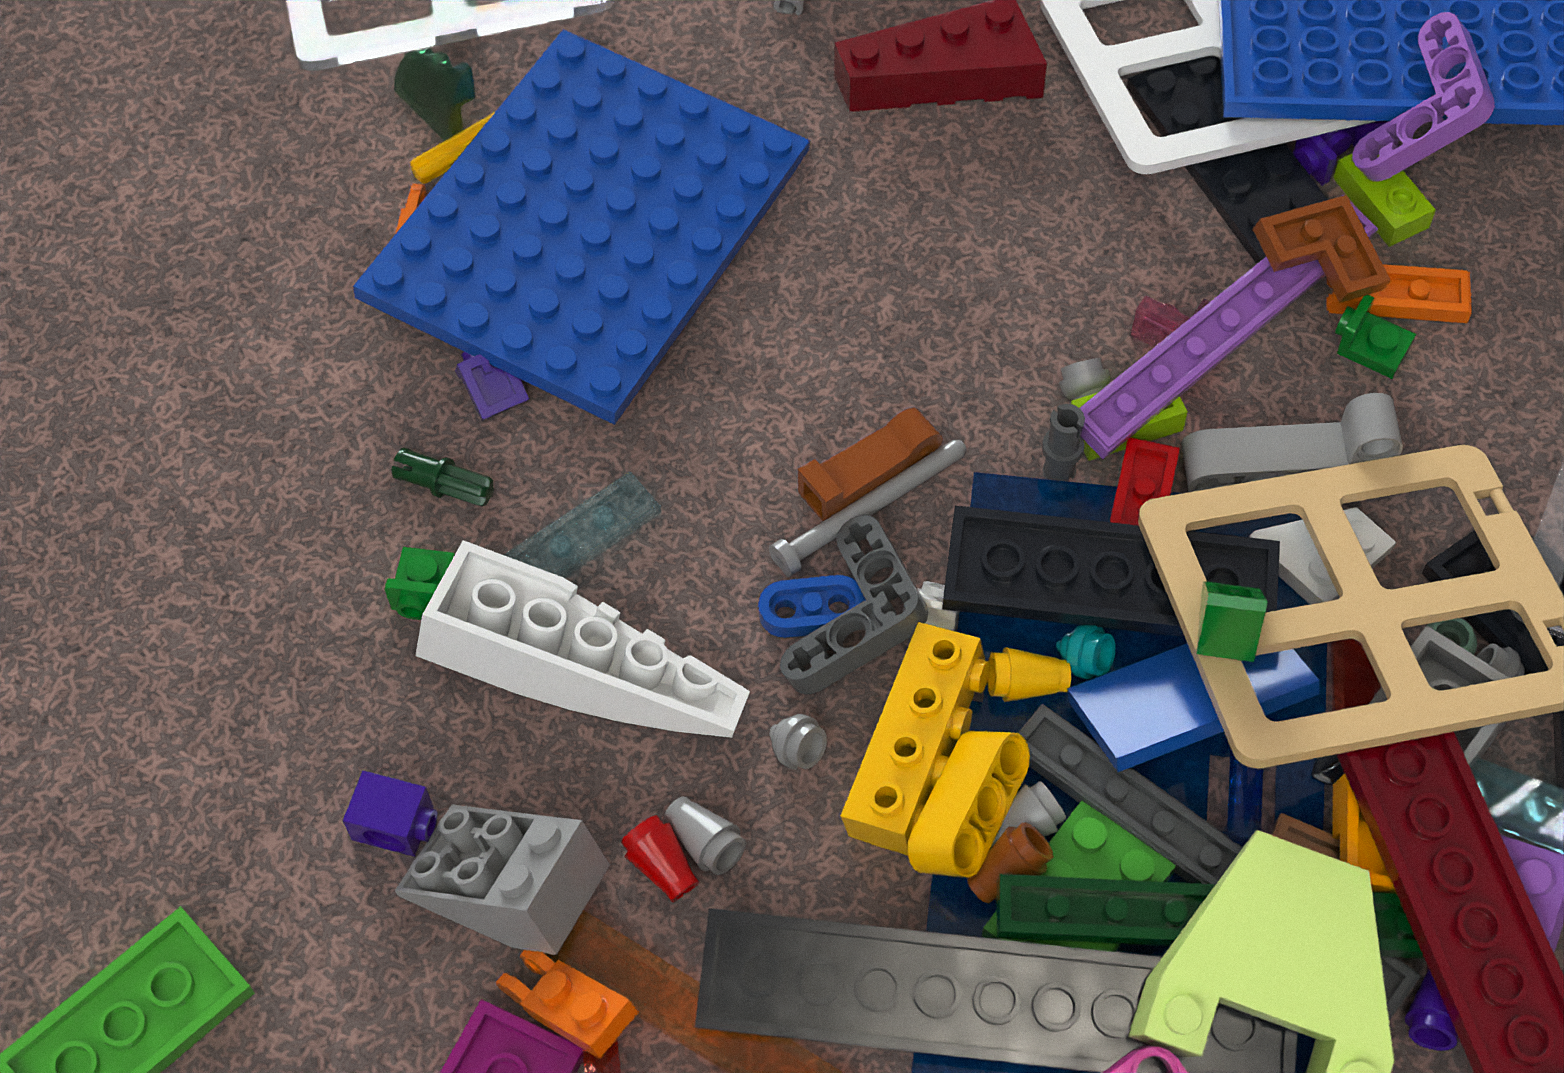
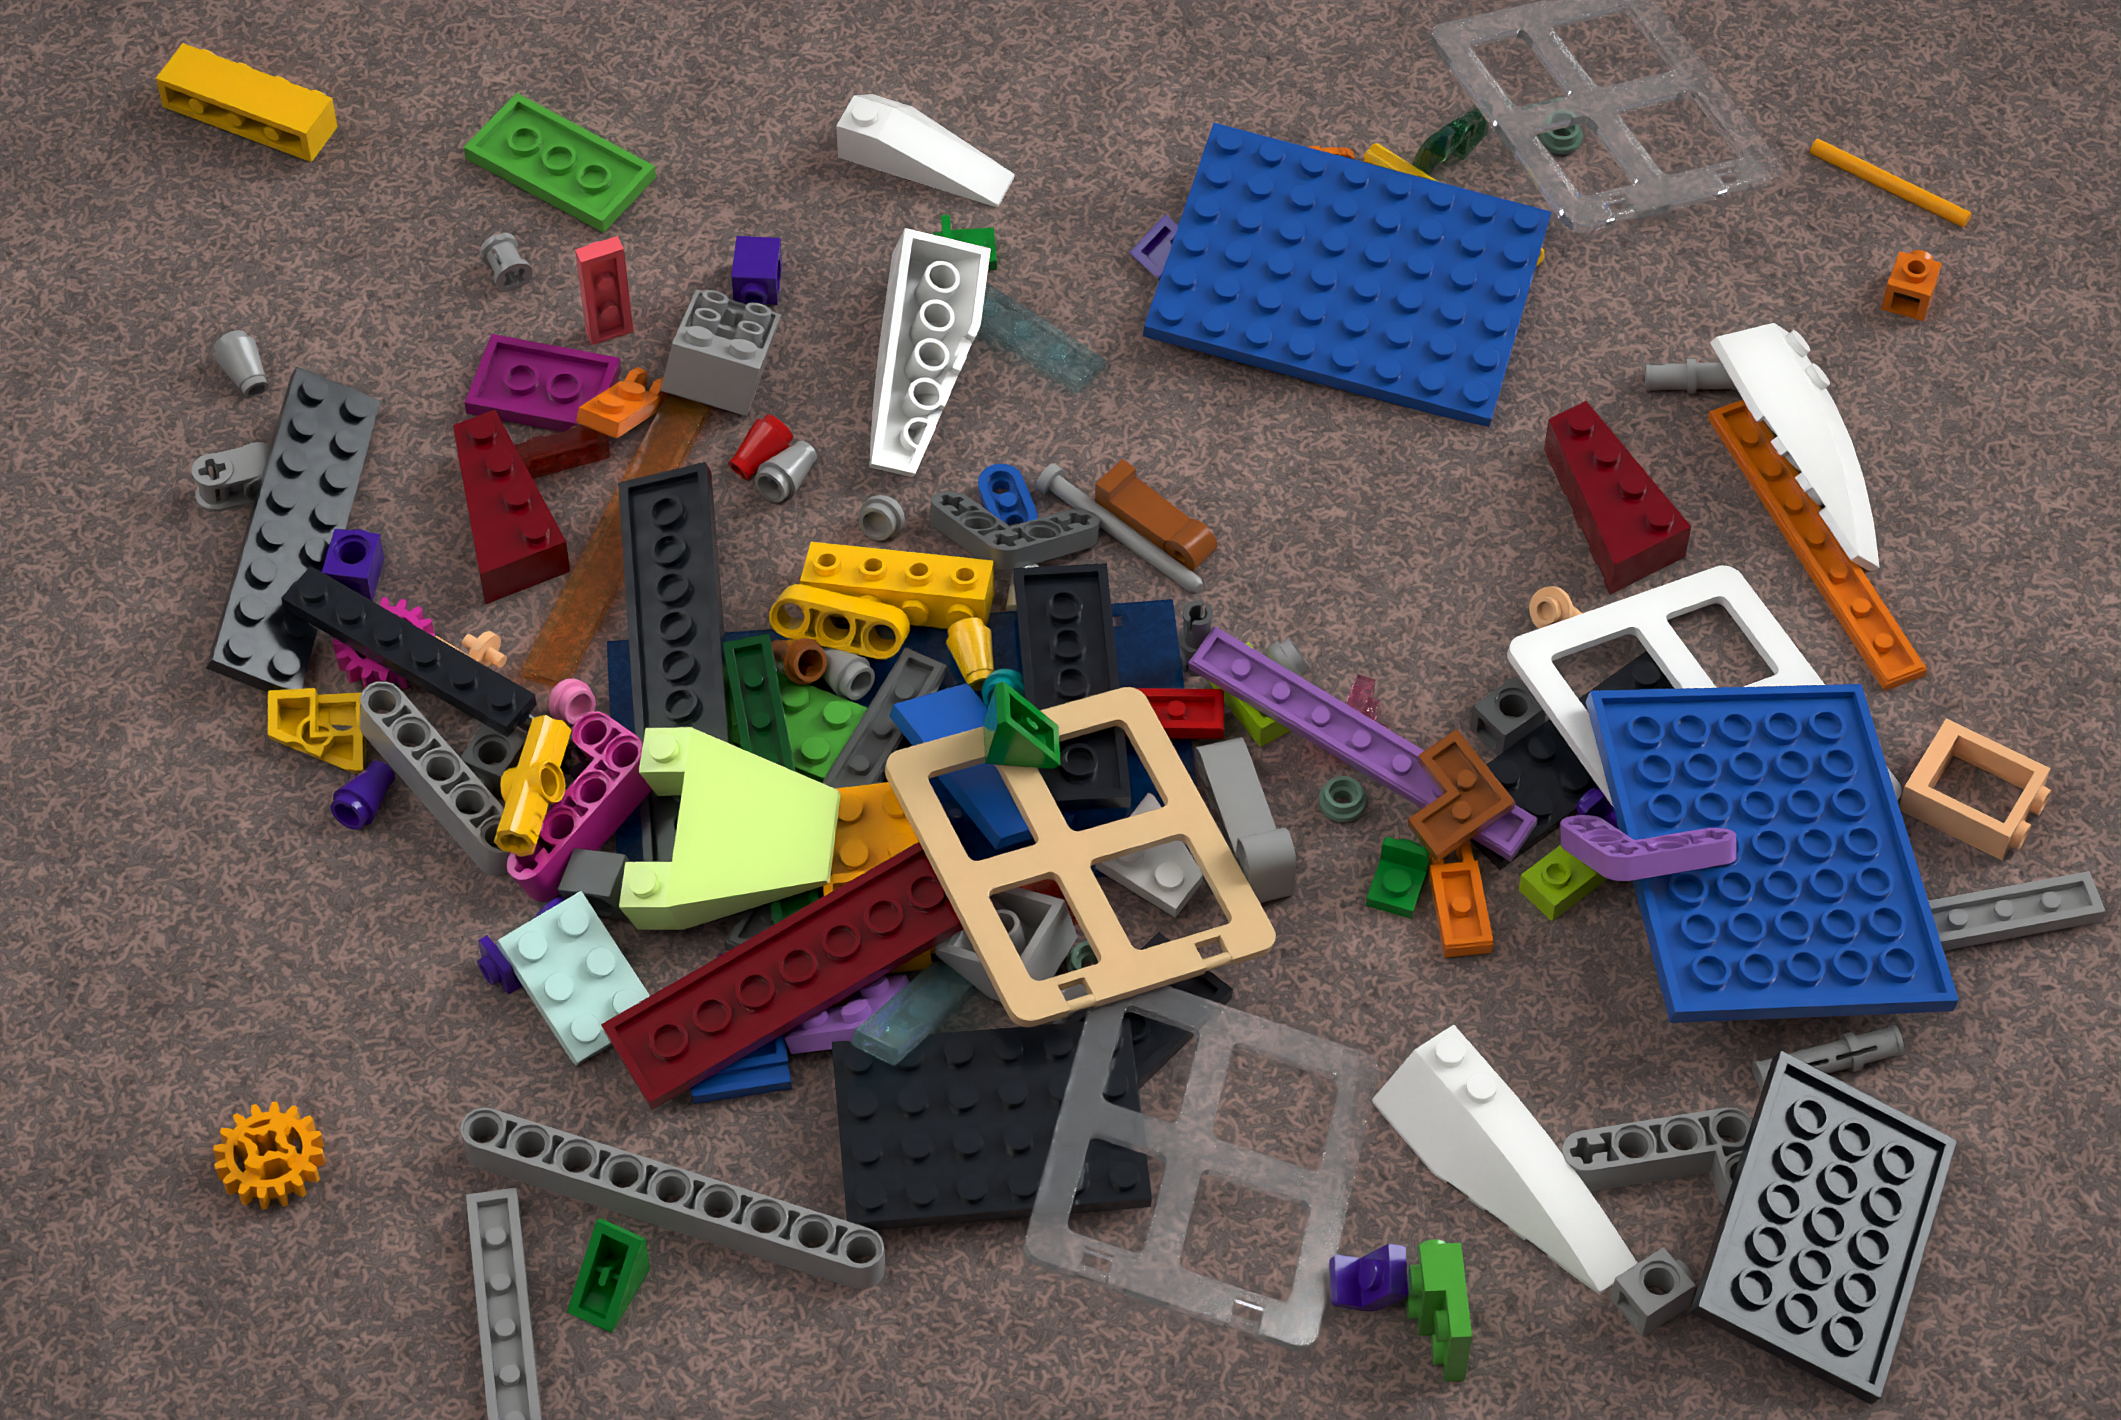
camera: 75 degrees right, 5 degrees down
dark green axle [391,447,494,507] -> none
none -> coral plate [575,236,634,345]
none -> light orange plate [831,782,919,875]
none -> white wedge [836,94,1014,208]
none -> sand green plate [1319,776,1367,822]
none -> dark grey brick [1470,676,1546,756]
none -> light nougat plate [1529,586,1583,629]

